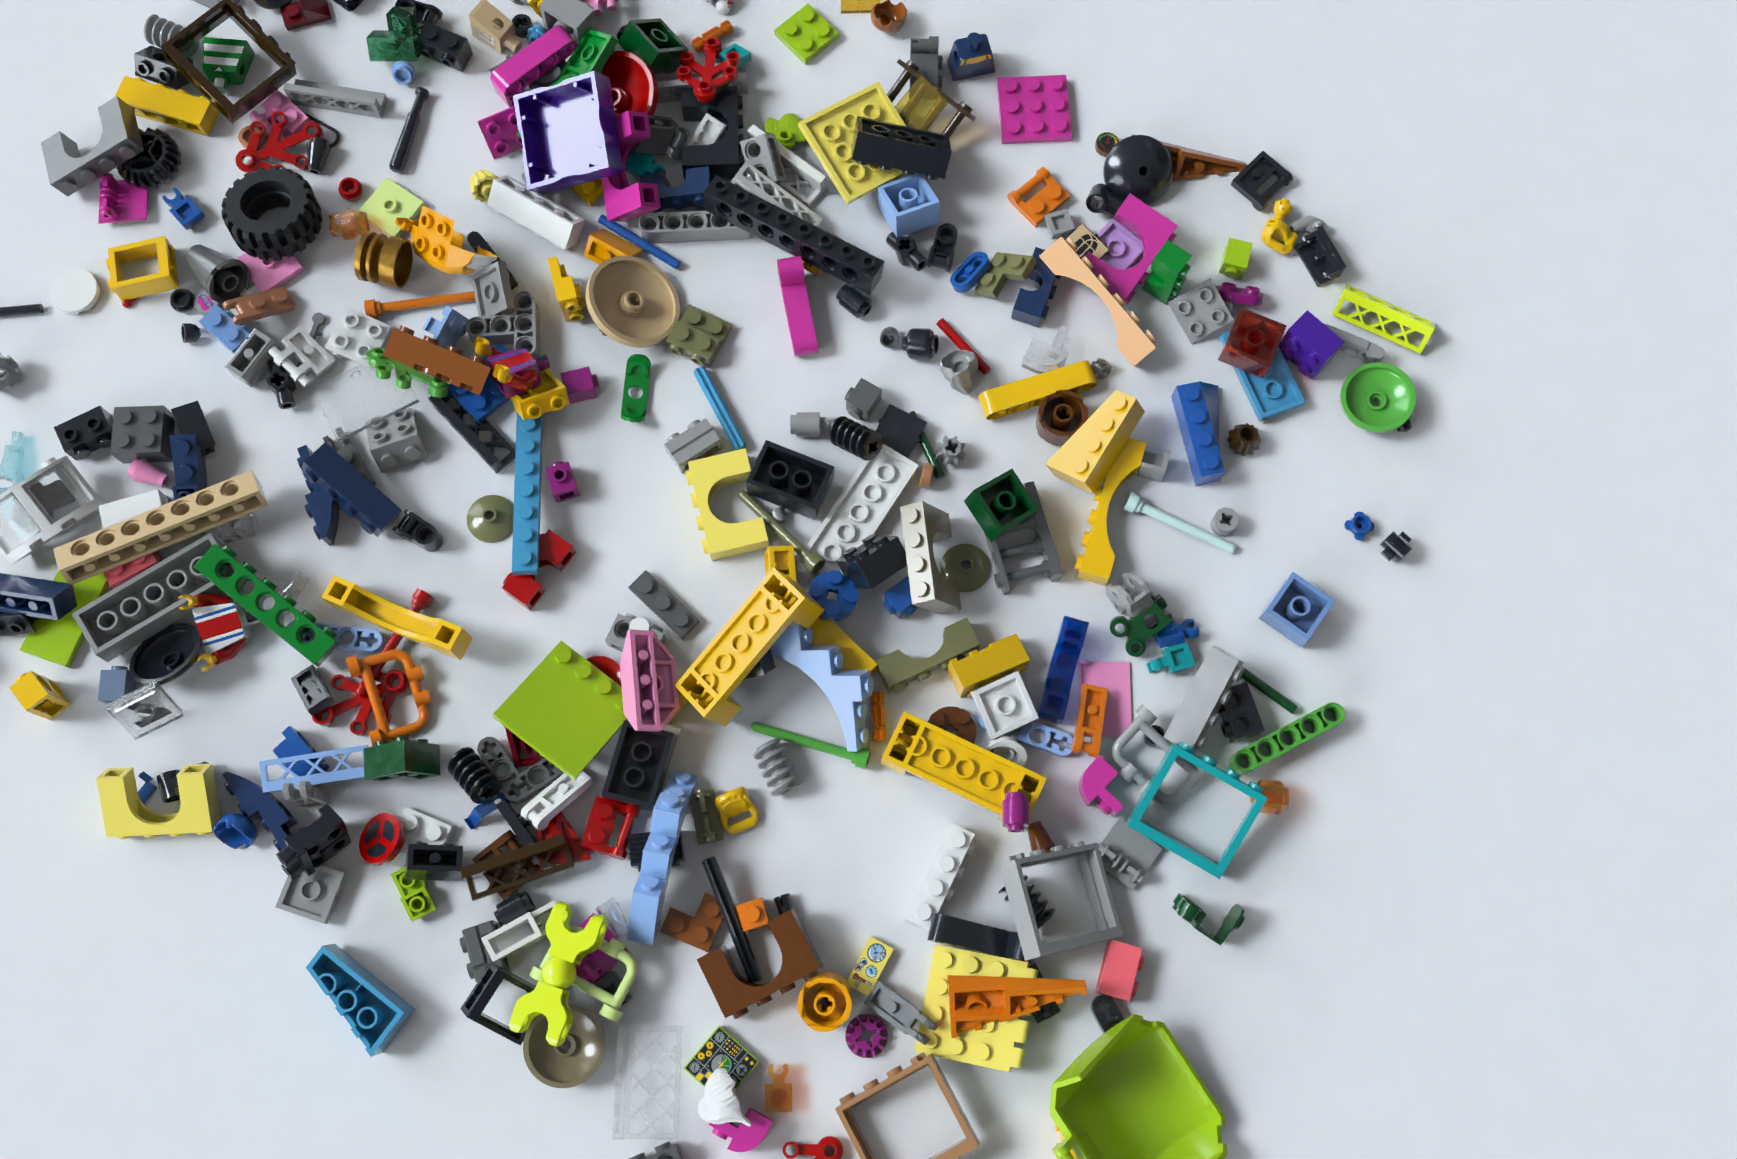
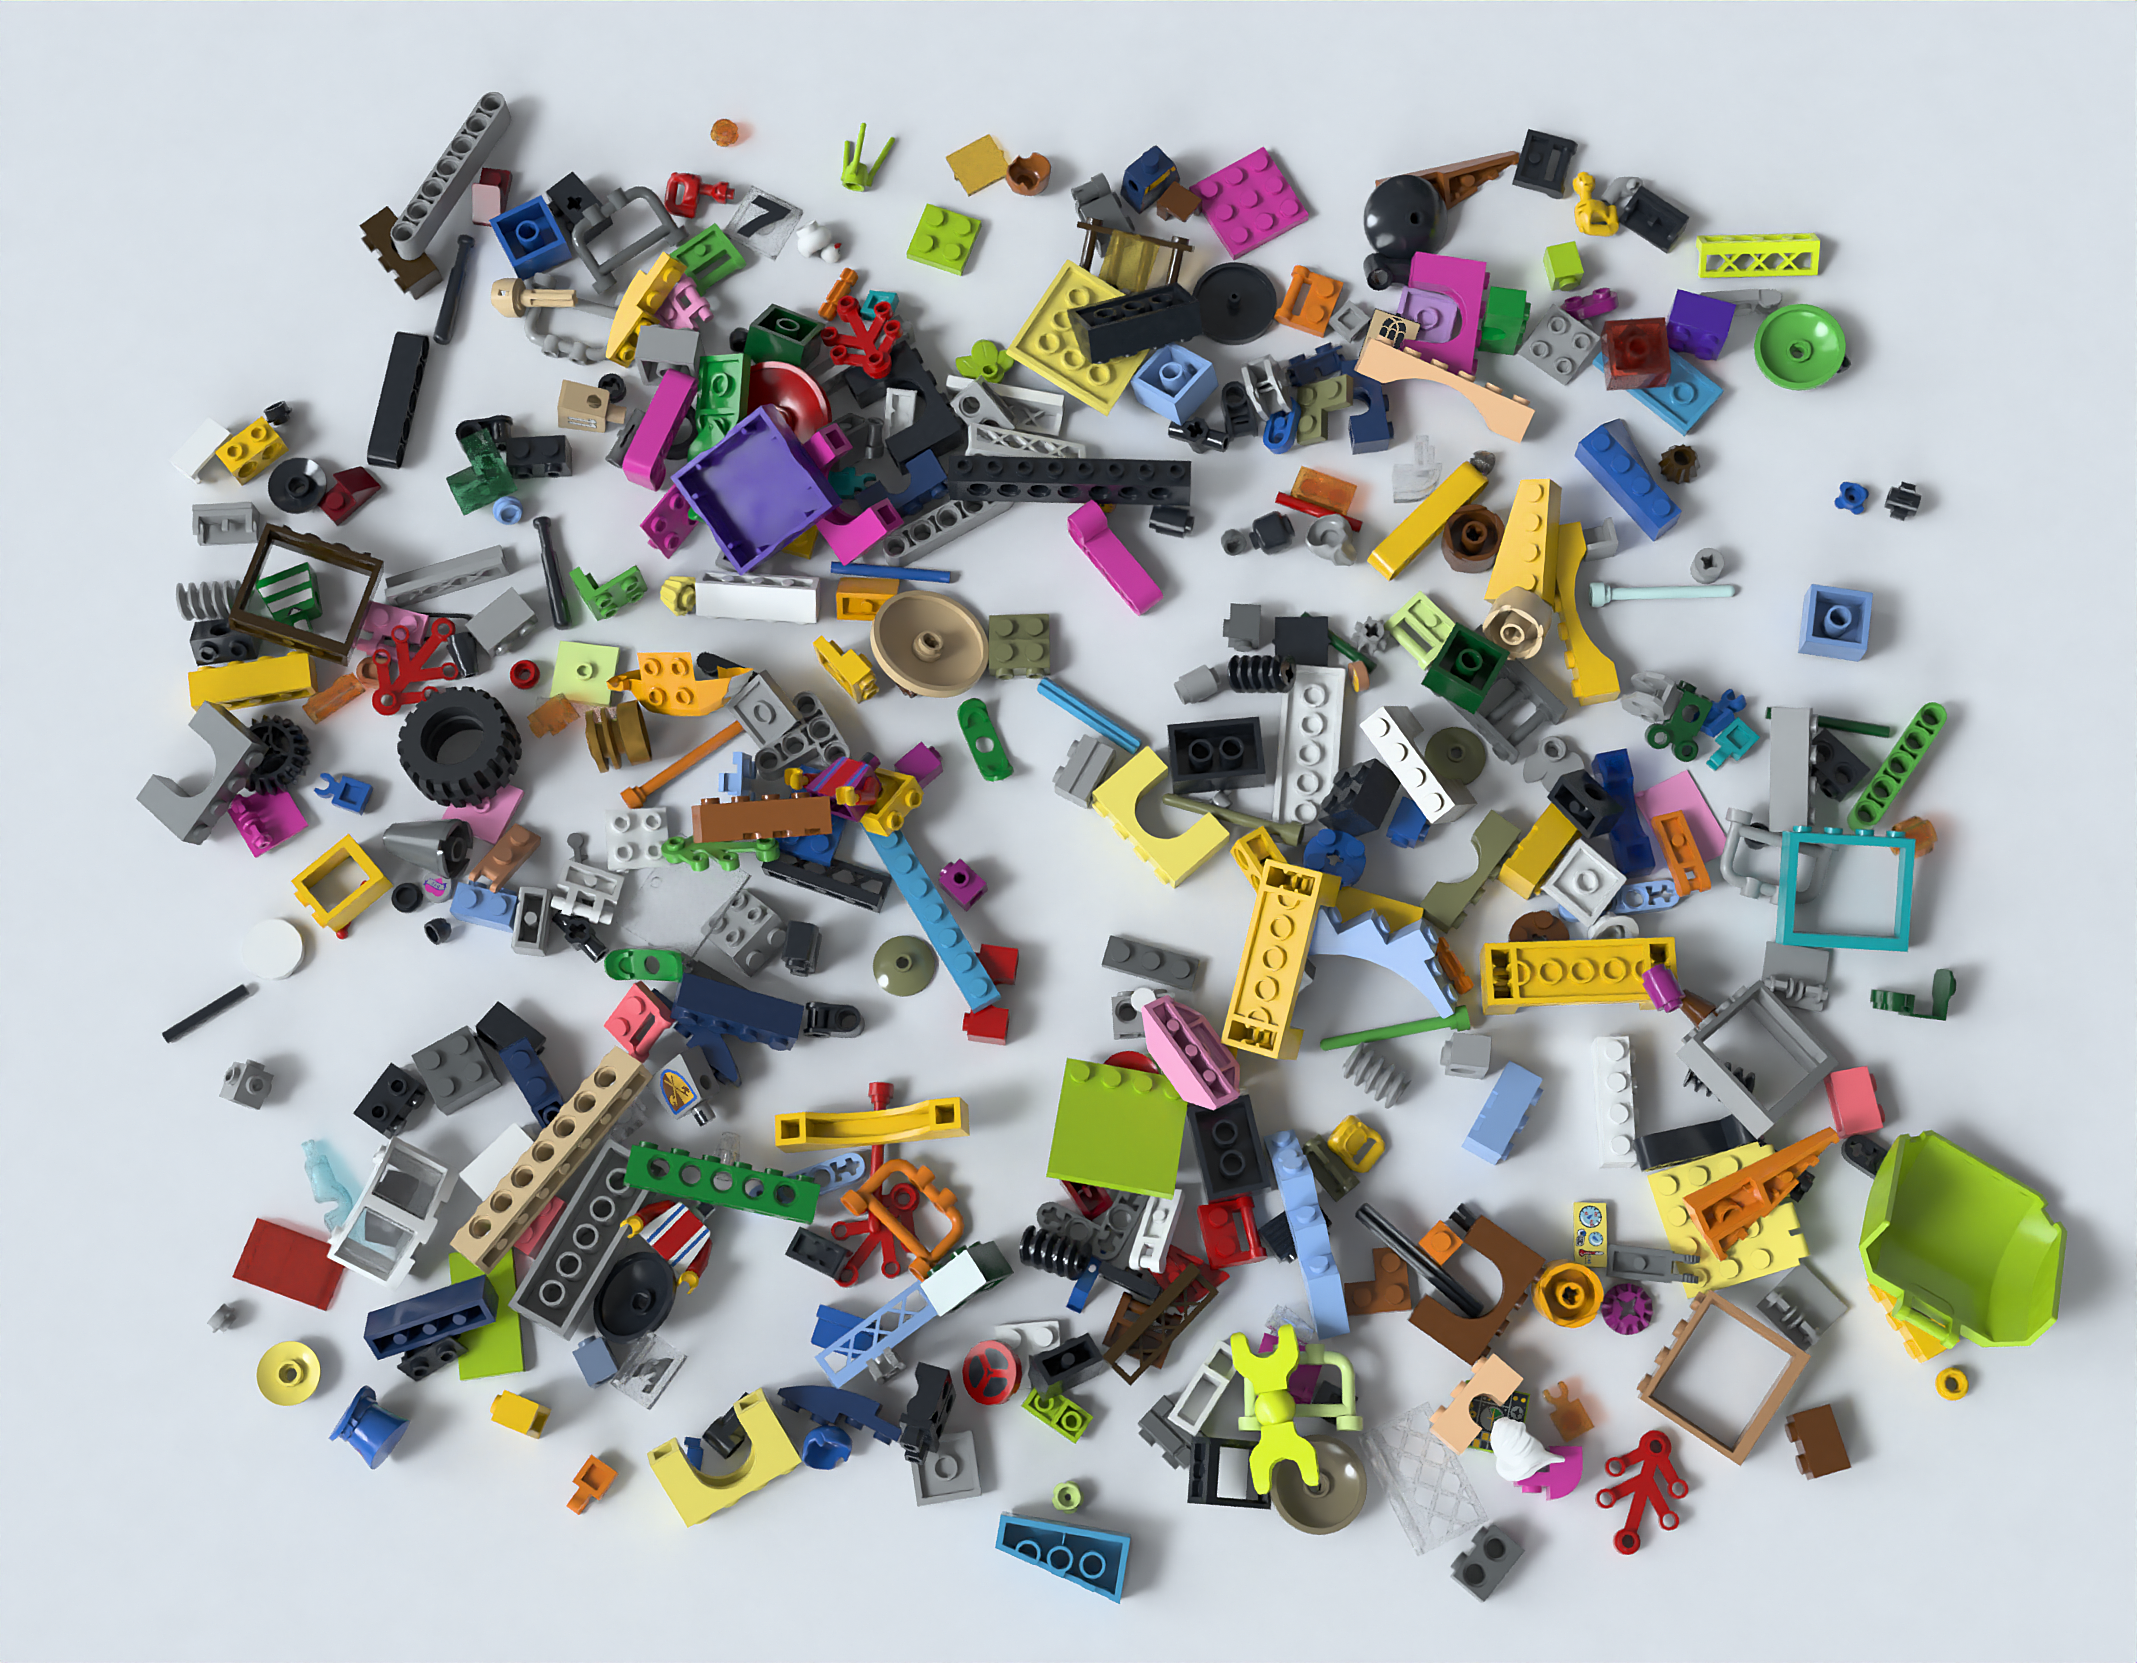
camera: 20 degrees left, 0 degrees up
bright pink cone [128,458,170,488] -> none
black brick [494,891,536,926] -> none
dark azure plate [527,25,547,44] -> none
dark pink brick [1079,755,1124,816] -> none
tile [1095,132,1119,157] -> none
none -> clear orange plate [302,672,366,724]
none -> light grey brick [465,587,538,658]
none -> orange plate [566,1454,619,1515]
none -> bright green bracket [569,565,648,621]
none -> green piece [604,948,686,983]
none -> coral plate [604,981,676,1064]
none -> light grey torso [646,1045,720,1127]
none -> black brick [781,920,822,977]
none -> yellowish green plate [1052,1481,1084,1514]
none -> reddish brown panel [1157,181,1202,222]
none -> black piece [1192,262,1277,345]
none -> light grey hinge [1241,354,1293,421]
none -> dark blue hinge [1282,342,1346,387]
none -> clear orange plate [1291,466,1357,516]
none -> yellowish green plate [1383,591,1455,671]
none -> light nougat arch [1429,1353,1524,1456]
none -> light grey brick [1440,1032,1492,1080]
none -> light blue wedge [1461,1060,1544,1166]
none -> tan brick [1483,586,1552,660]
none -> light grey plate [1523,736,1584,793]
none -> black brick [1547,769,1625,839]
none -> light grey hinge [1756,1262,1848,1352]

